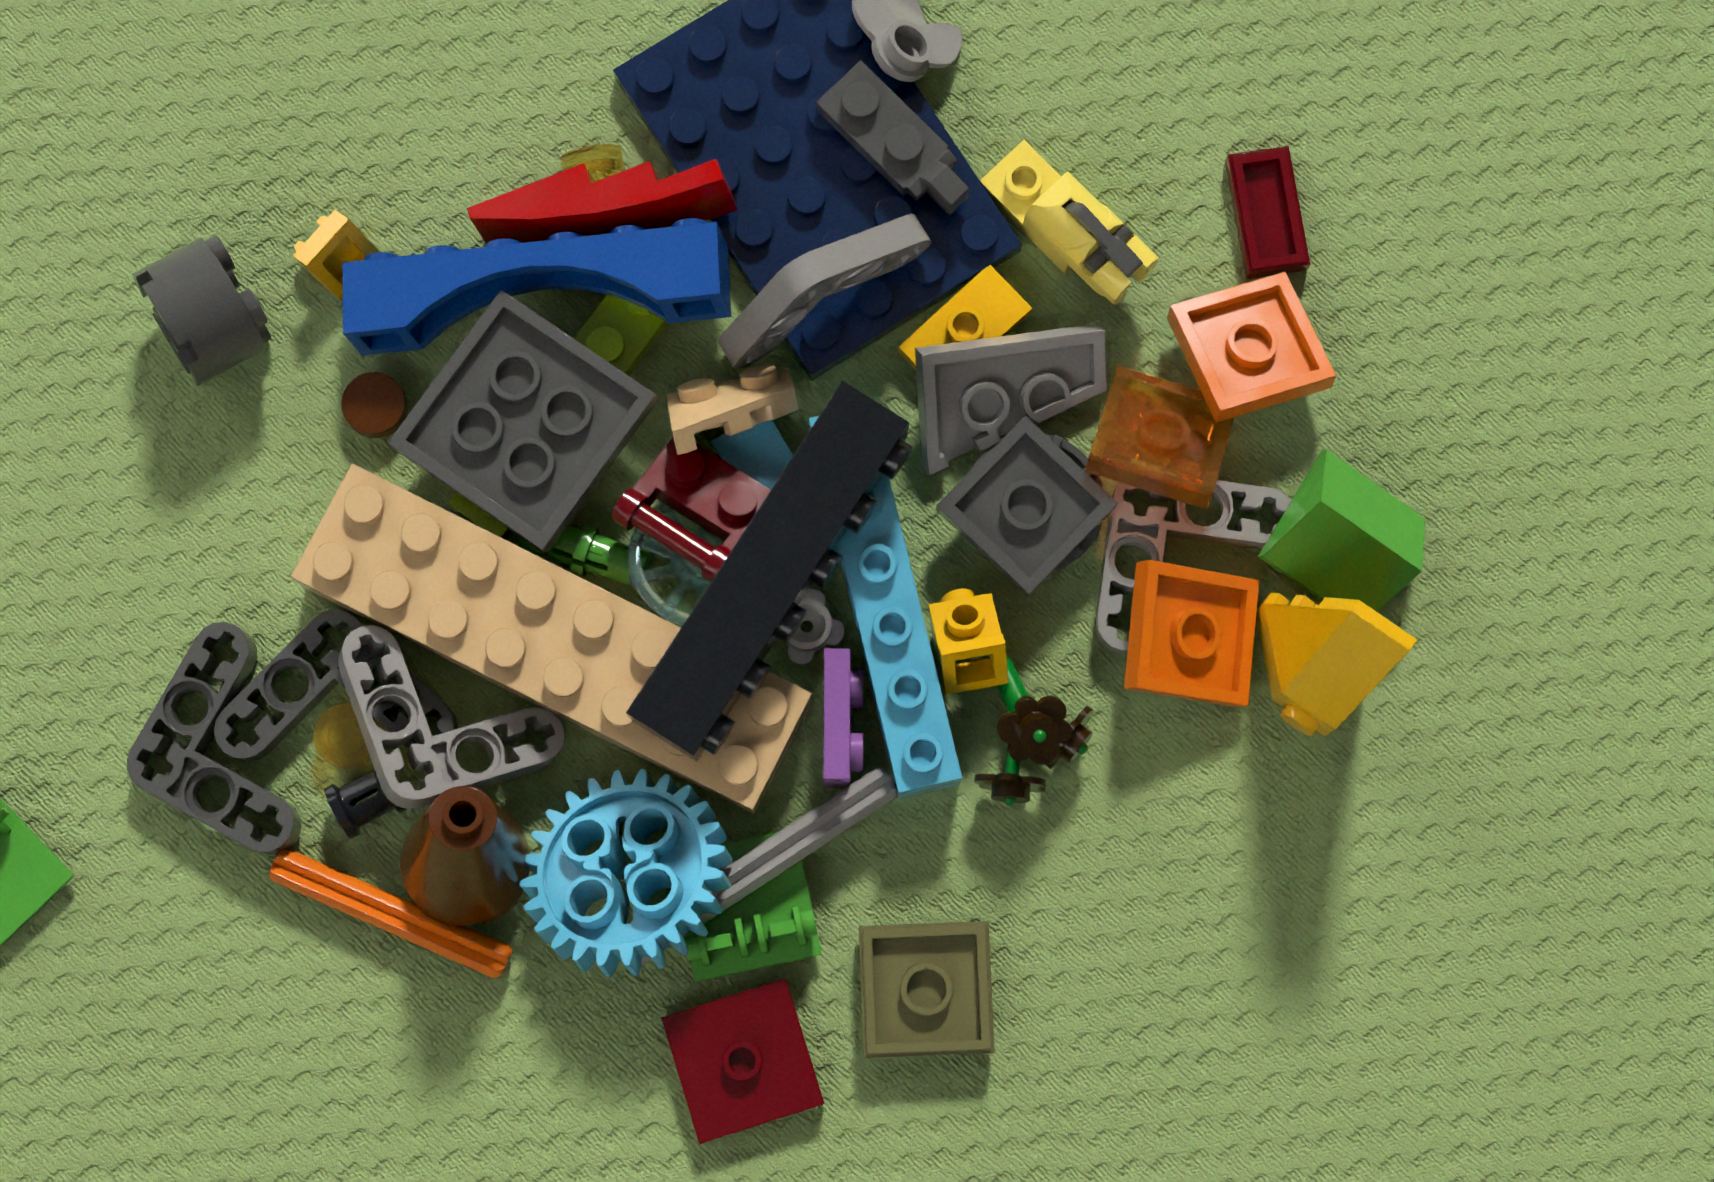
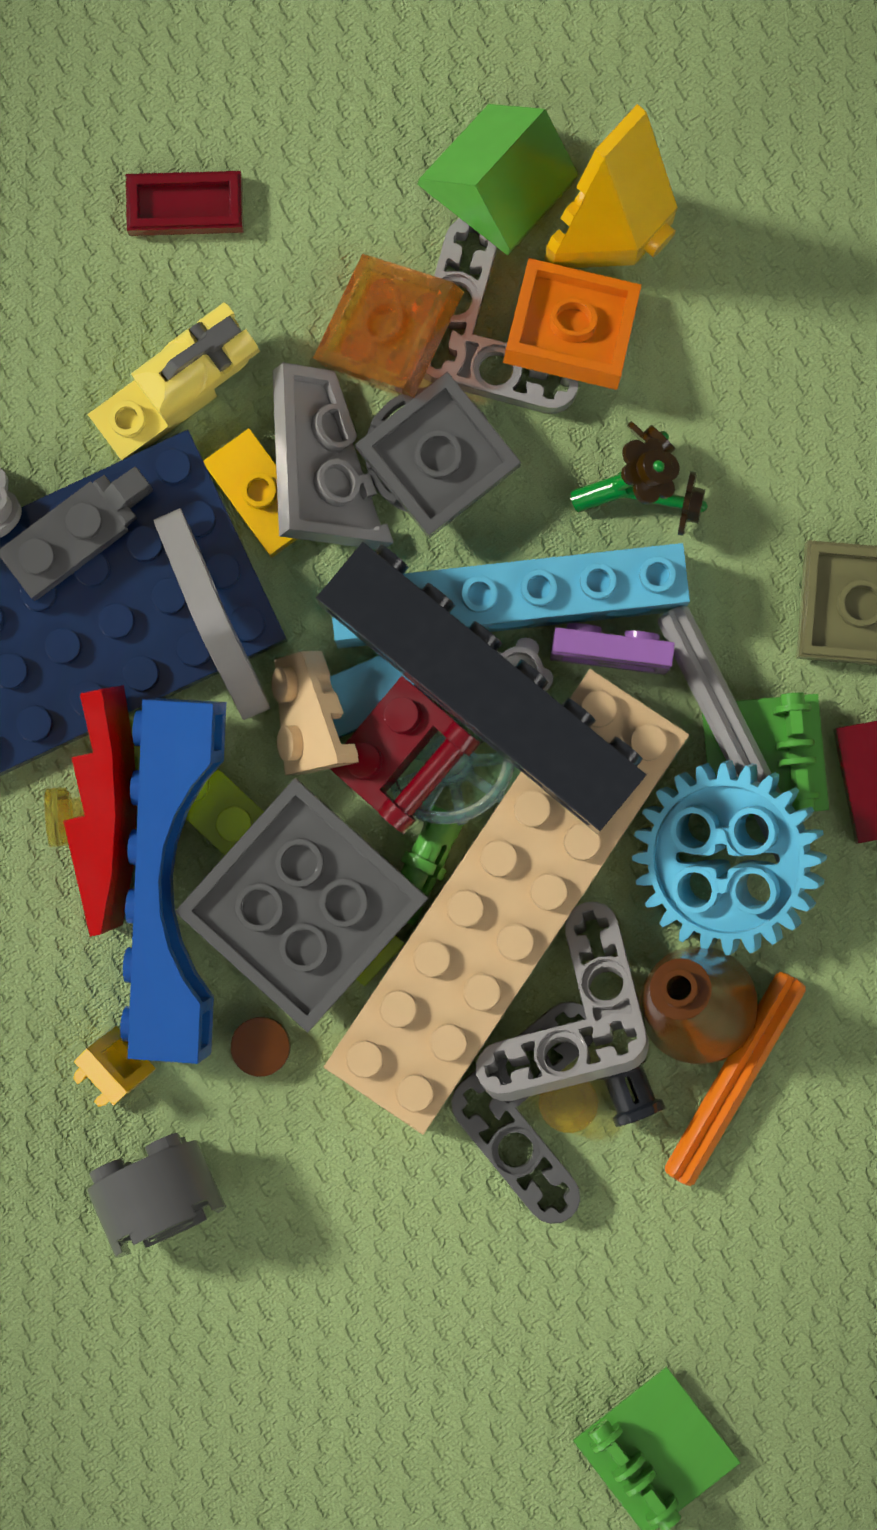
camera: 75 degrees left, 5 degrees up
dark grey beam [127,622,301,855] -> none
yellow brick [928,588,1009,695] -> none
orange plate [1167,272,1336,423] -> none

